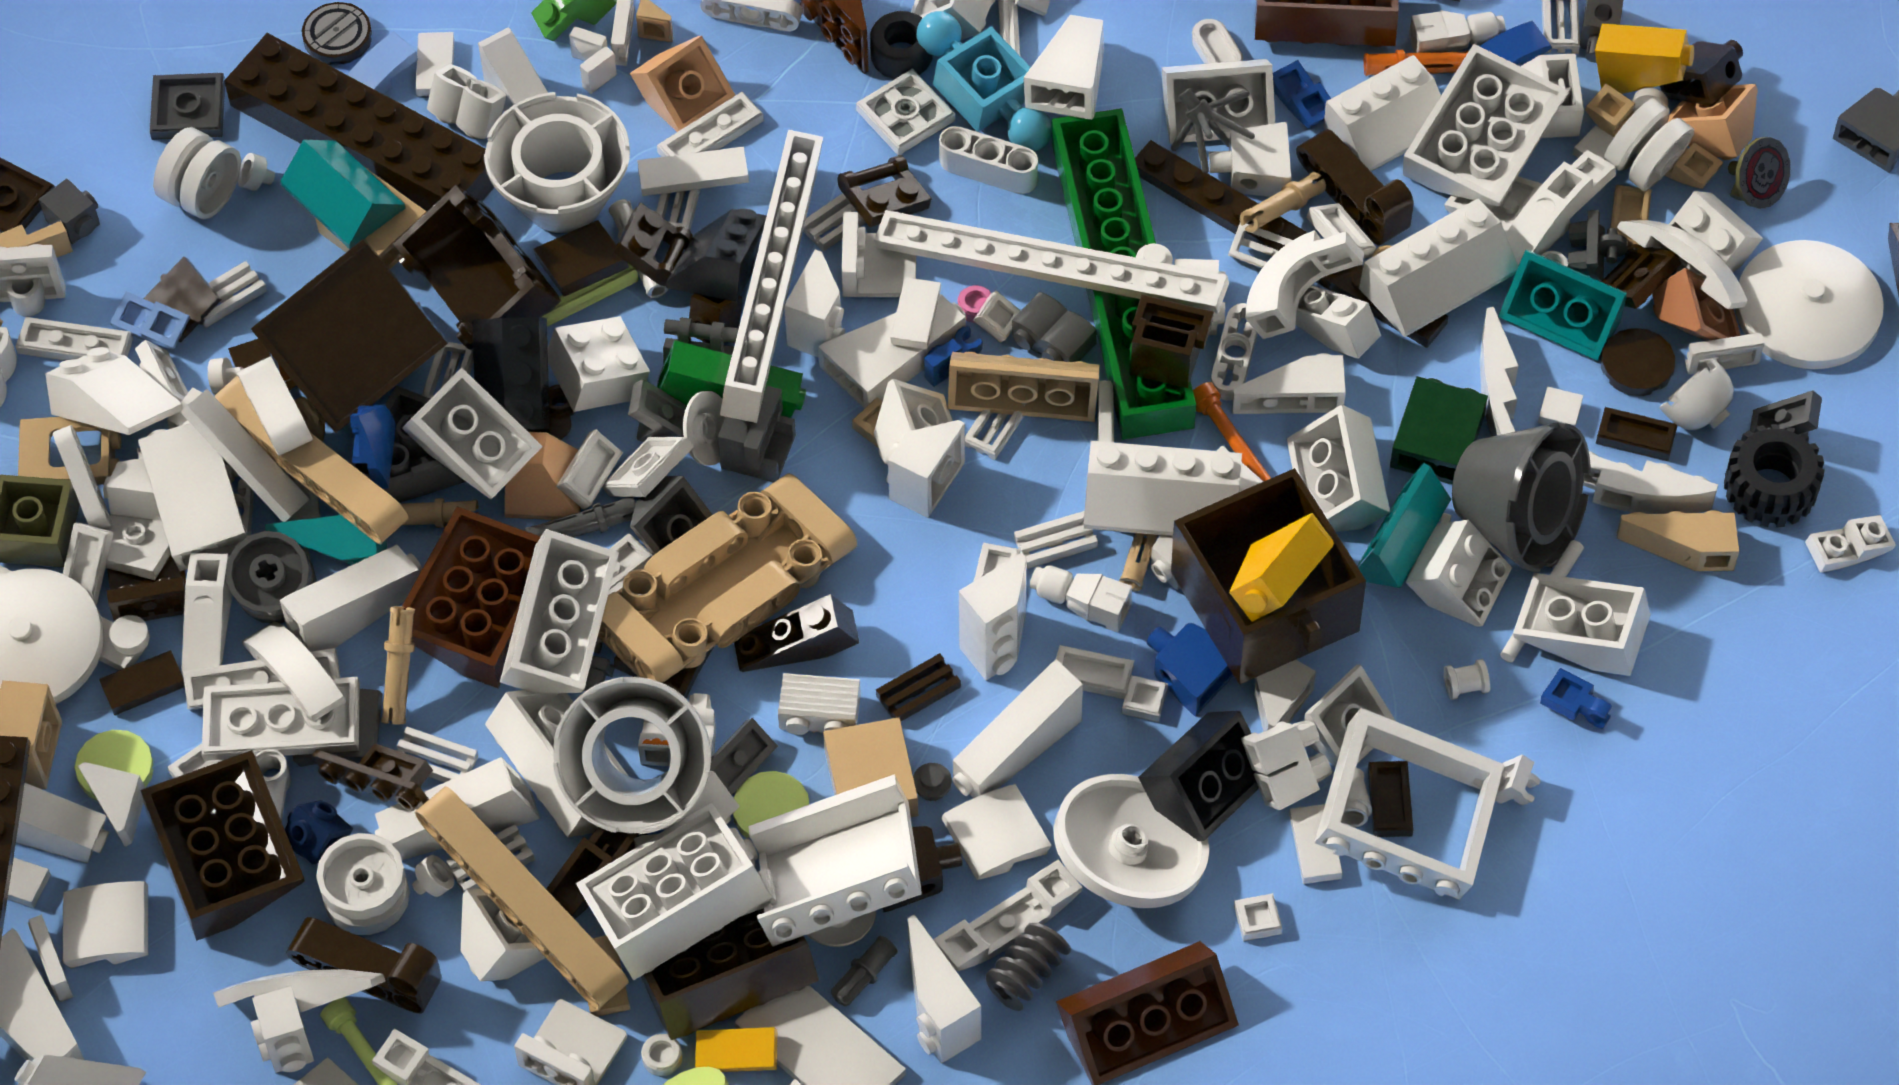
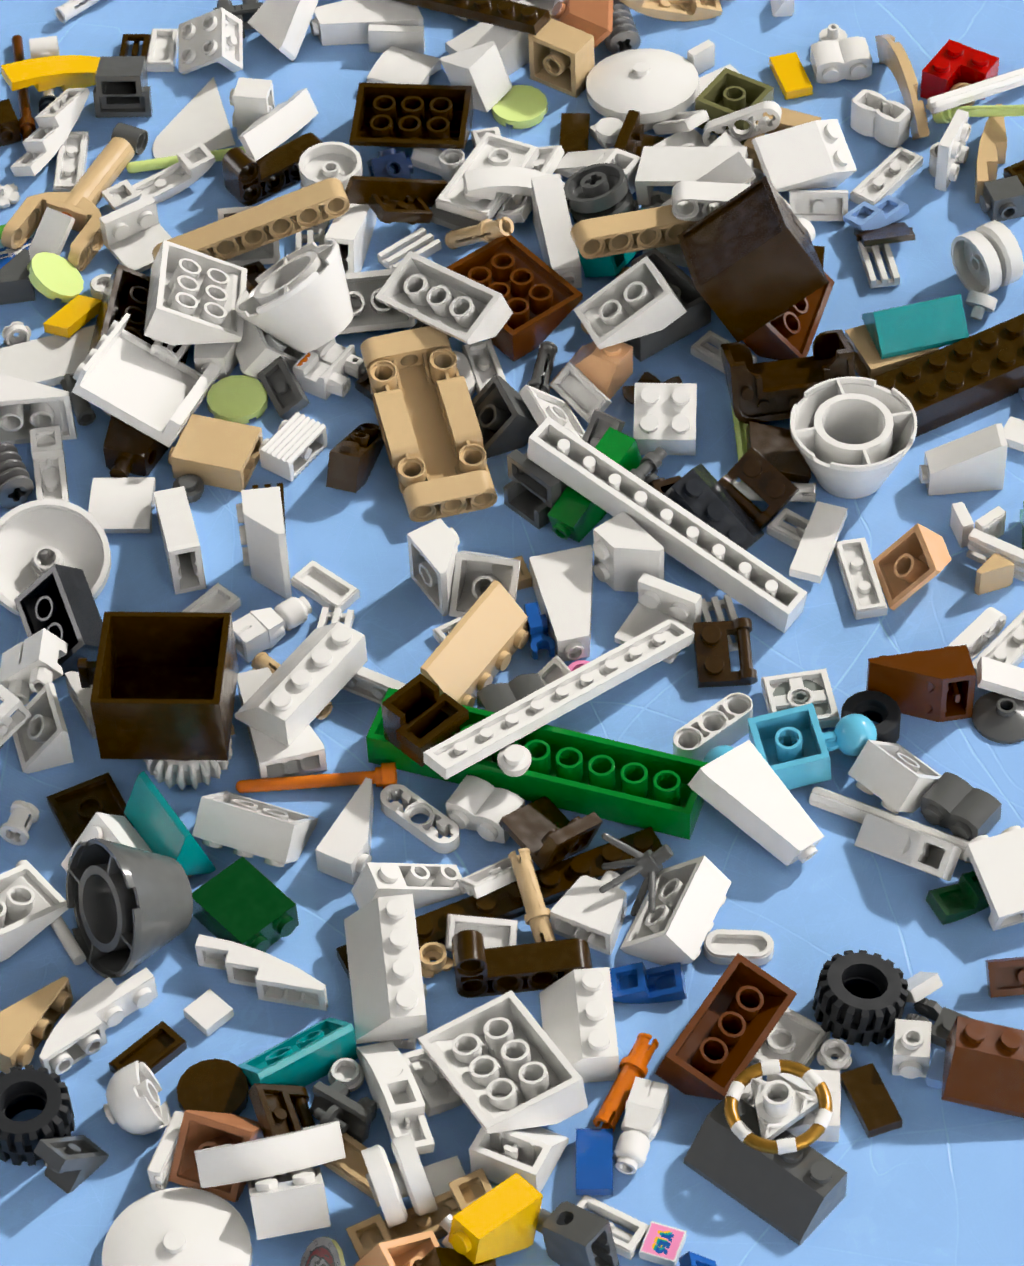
camera: 120 degrees right, 10 degrees down
blue slope [350,405,396,489] -> none
white brick [427,64,507,139] -> none
black slope [472,317,550,430] -> none
white tile [890,277,941,350] -> none
yellow slope [1229,513,1334,622] -> none
white arch [1245,230,1364,339] -> none
none -> dark brown tile [46,772,134,848]
none -> dark brown bracket [499,796,603,871]

